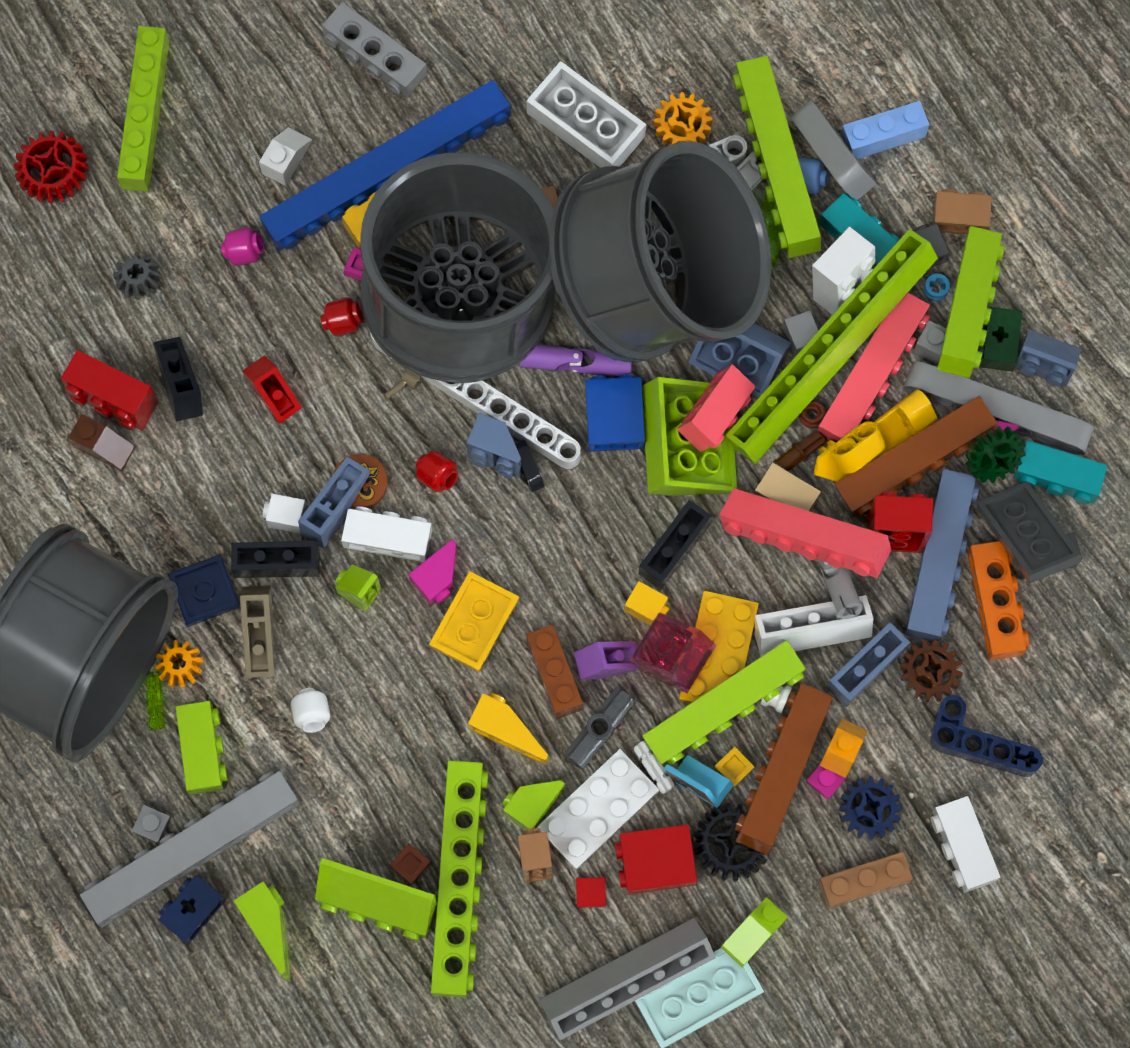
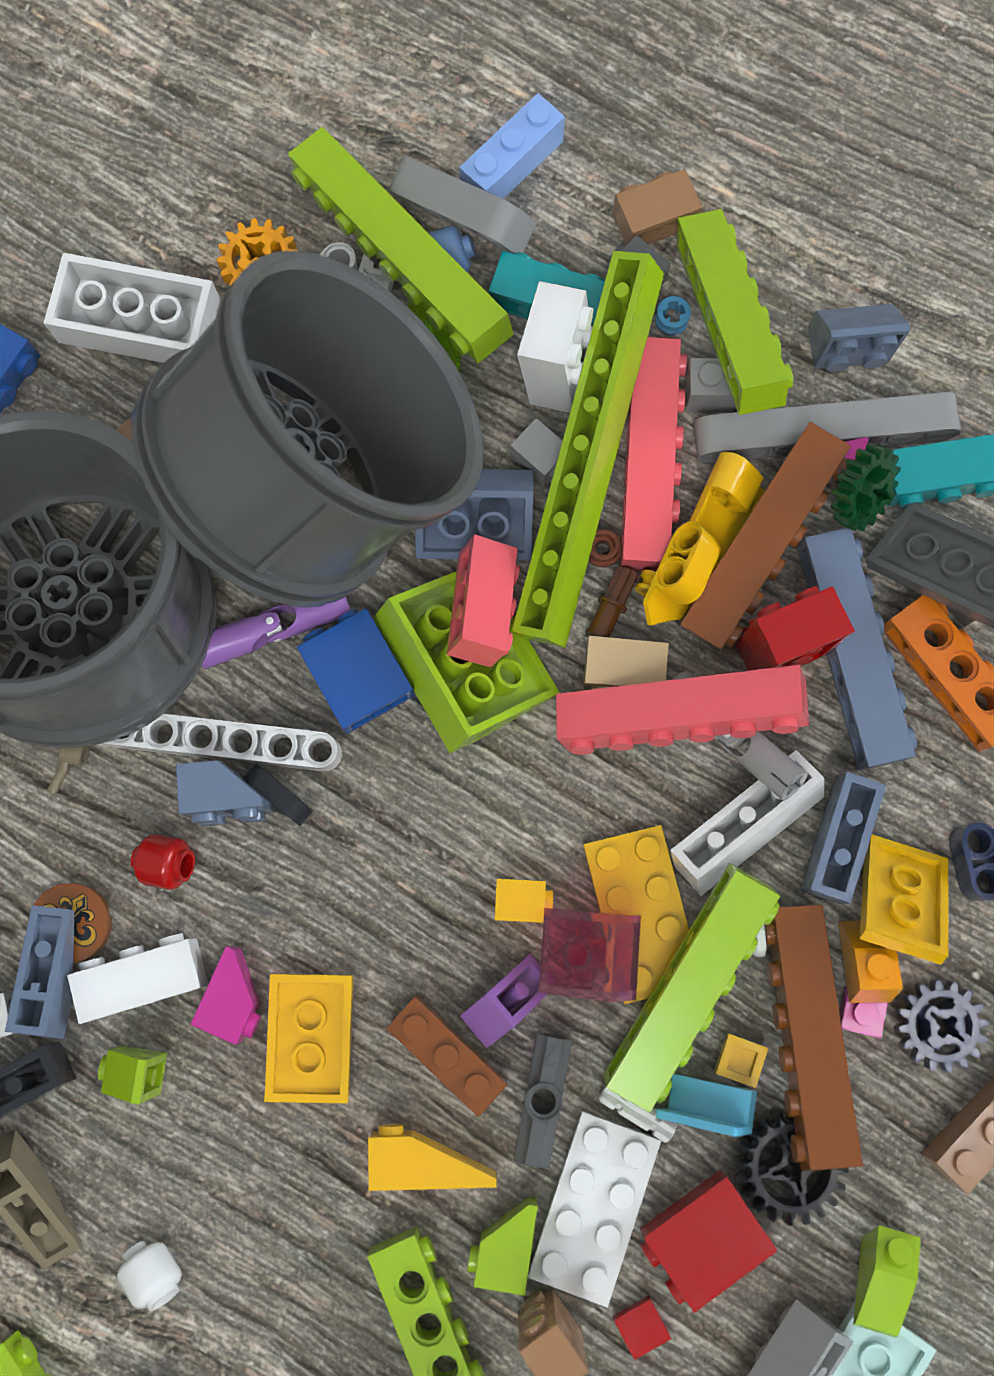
camera: 25 degrees left, 5 degrees up
black brick [638,500,712,590] -> none
reddish brown gear [900,639,963,702] -> none
dark green brick [978,307,1022,372] -> none
none -> yellow plate [859,834,949,965]

